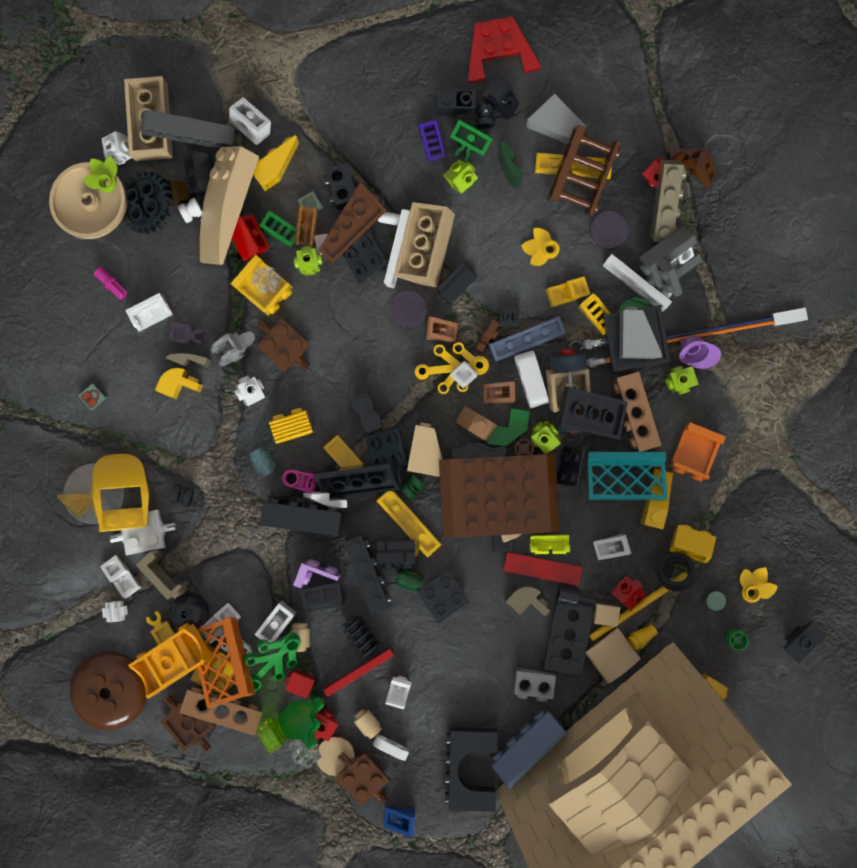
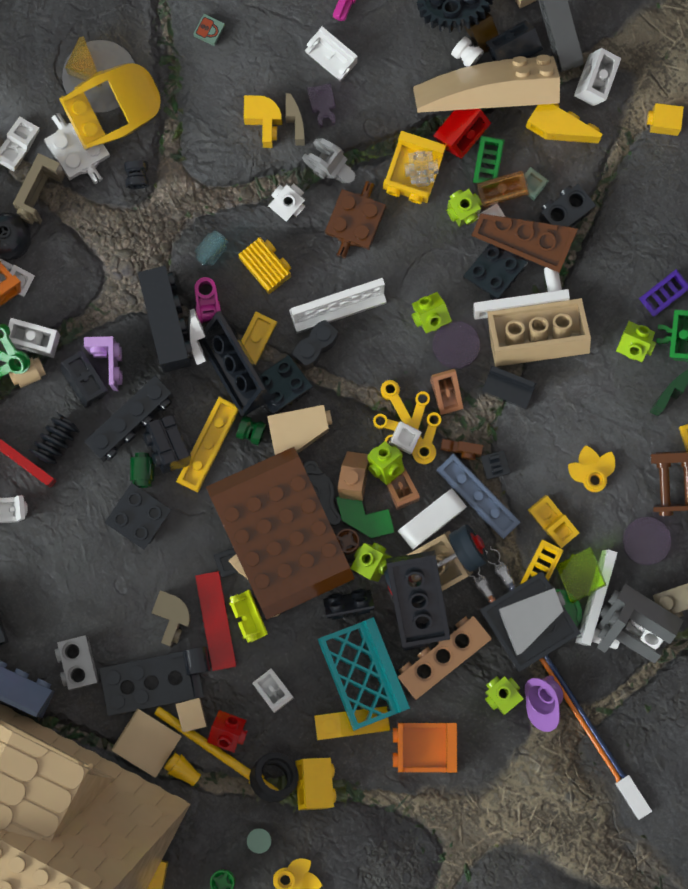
camera: 65 degrees right, 5 degrees down
none -> white fence [289,278,387,333]
none -> lime brick [367,441,405,485]
none -> lime brick [411,292,452,333]
none -> clear neon green piece [556,548,606,603]
none -> yellow brick [647,103,684,136]

